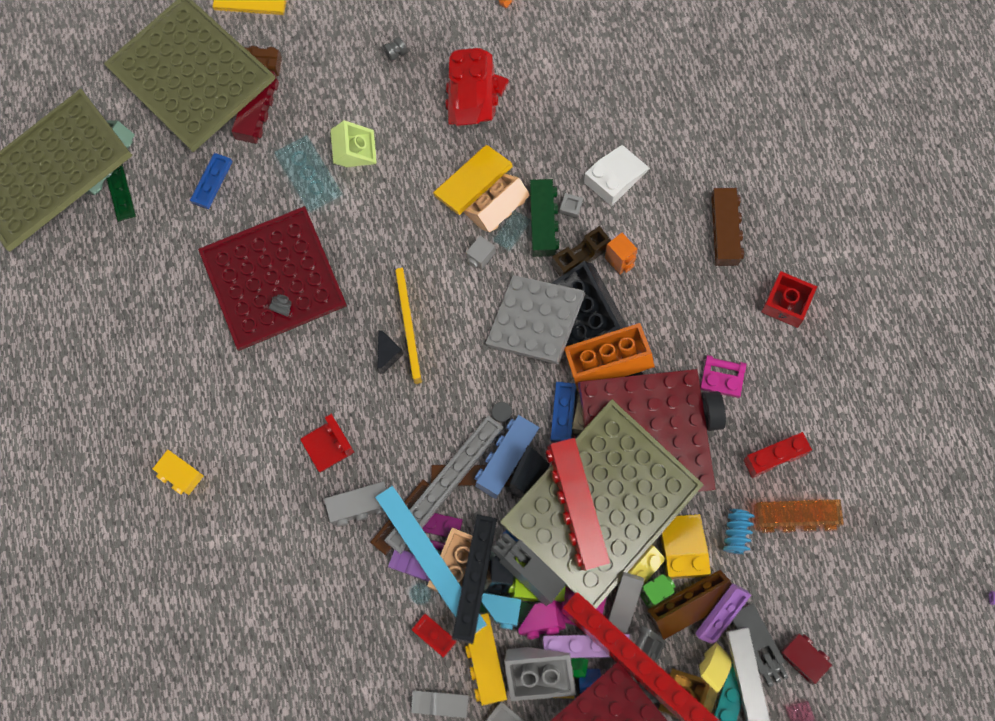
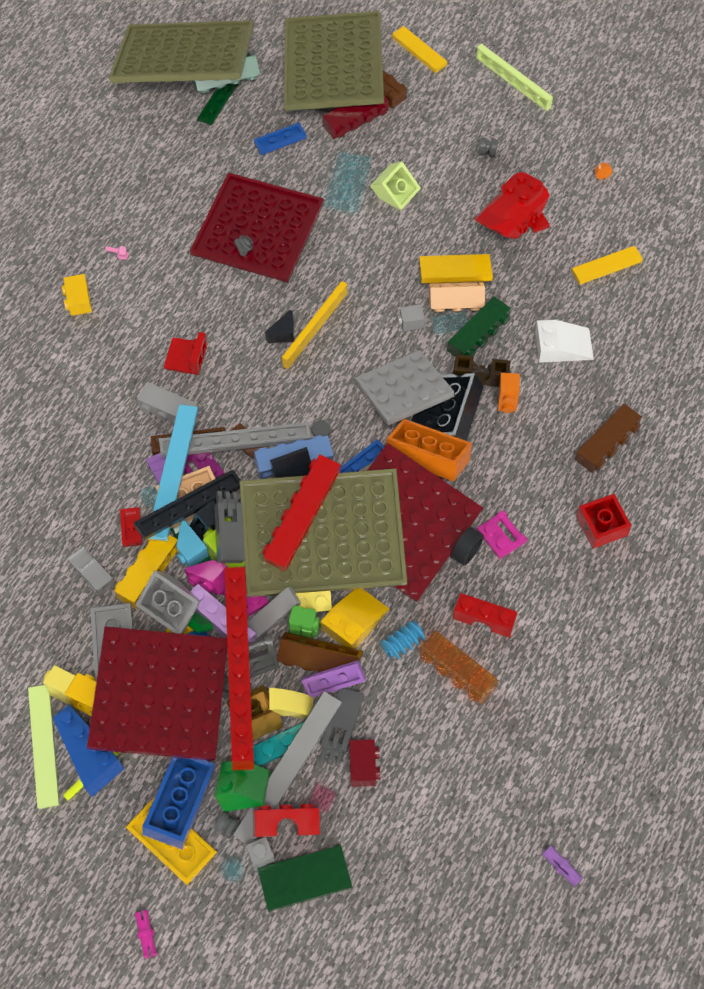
camera: 40 degrees right, 10 degrees down
light grey plate [559,193,583,218] -> none
none -> bright pink hand [105,246,128,260]
none -> yellow tile [571,246,643,285]

